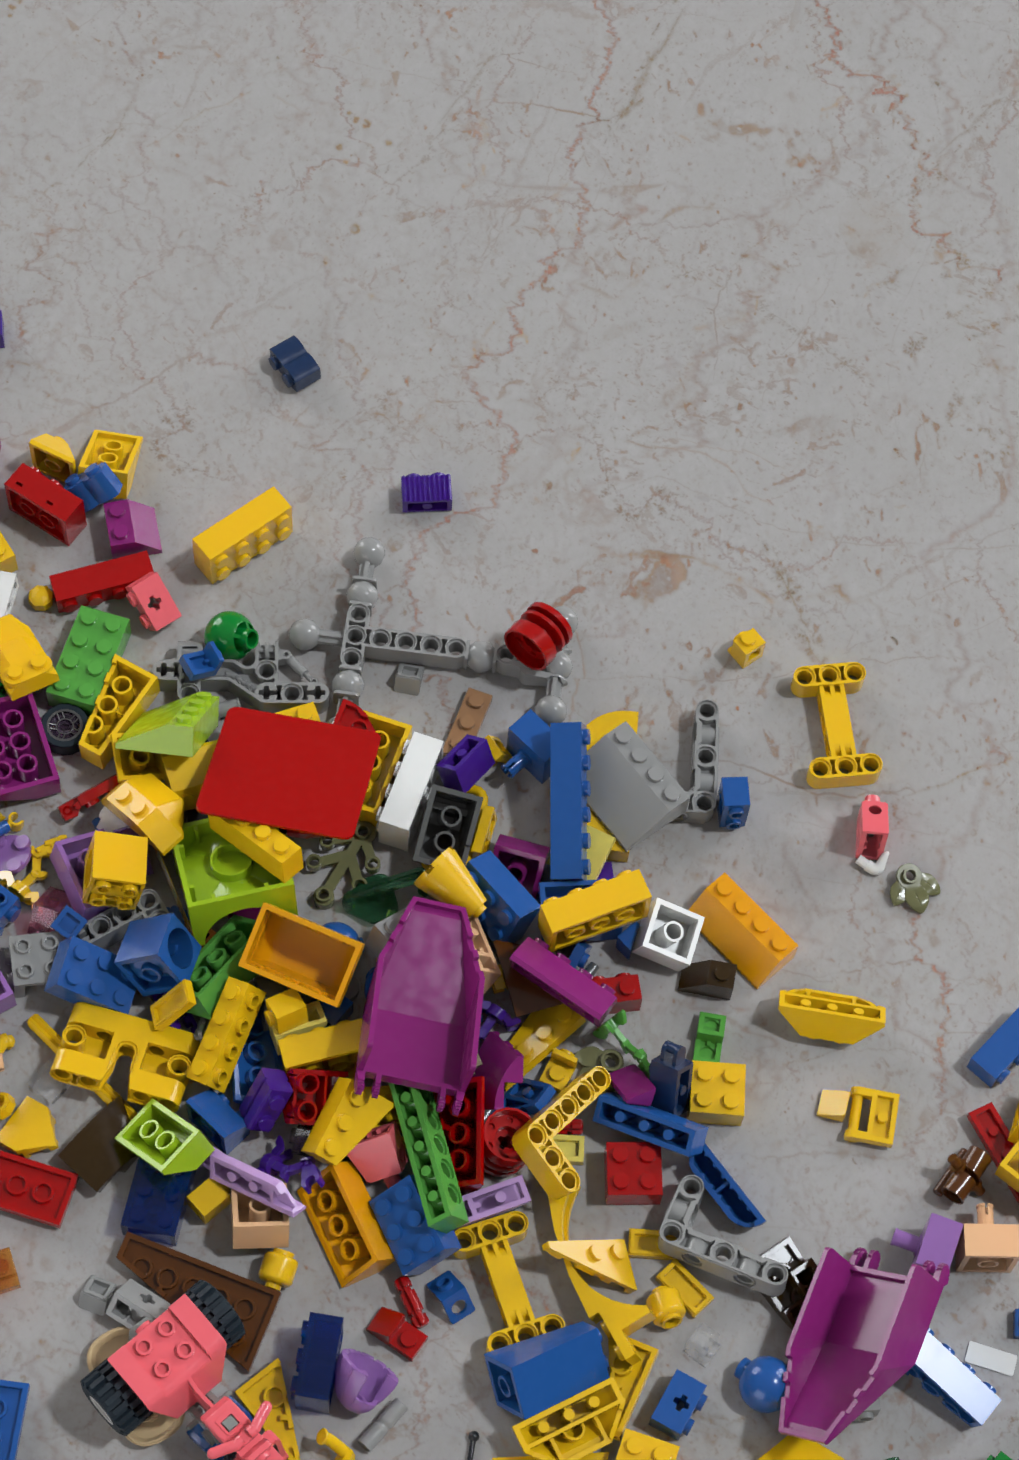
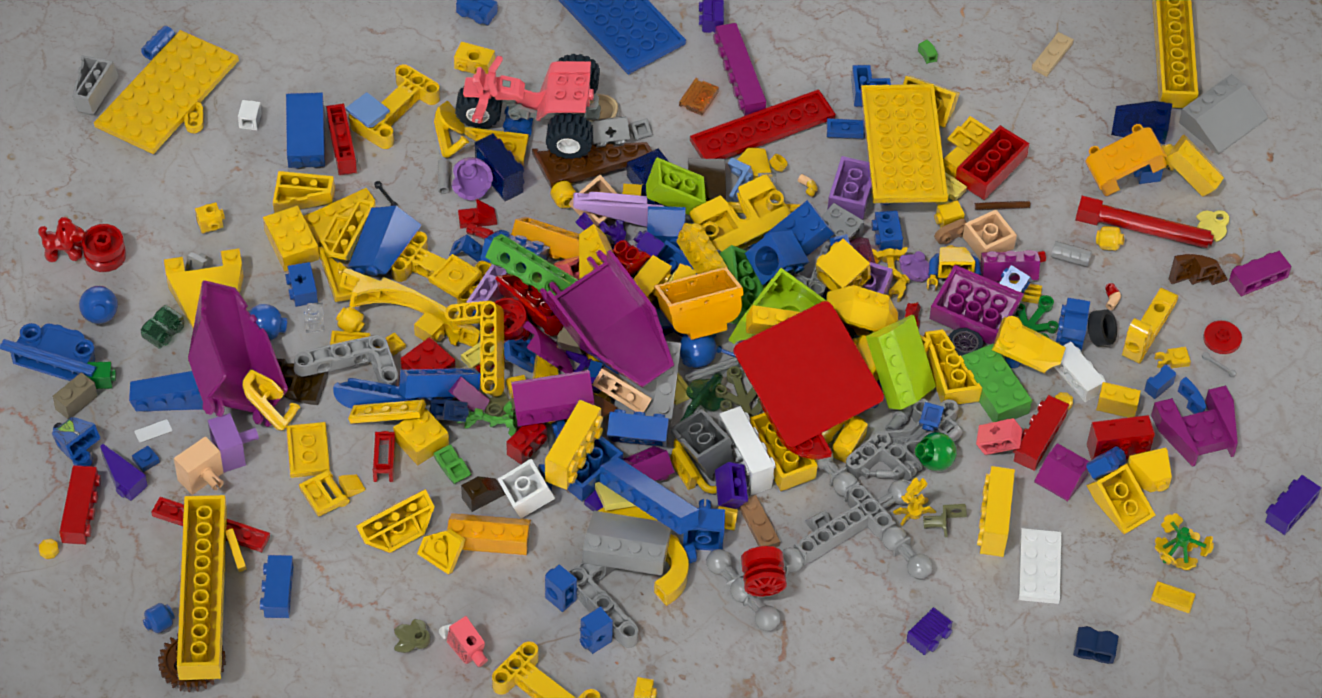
camera: 140 degrees right, 10 degrees down
yellow tile [150,979,197,1031] -> none
yellow cone [414,846,487,919] -> none
yellow wing [542,1239,637,1294] -> none
reddish brown pin [933,1146,992,1205] -> none
none -> yellow piece [243,370,300,431]
none -> yellow tile [286,422,330,478]
none -> yellow tile [348,400,426,424]
none -> red window [372,431,396,482]
none -> yellow brick [414,312,445,343]
none -> yellow plate [417,529,466,574]
none -> yellow tile [428,254,482,299]
none -> blue brick [579,606,613,654]
none -> light grey axle [684,357,739,385]
none -> medium blue bracket [728,157,753,202]
none -> yellow piece [893,478,936,526]
none -> olive bracket [923,504,967,537]
none -> white plate [1019,528,1061,604]
none -> yellow tile [1151,581,1196,613]
none -> yellow plant [1155,513,1214,570]

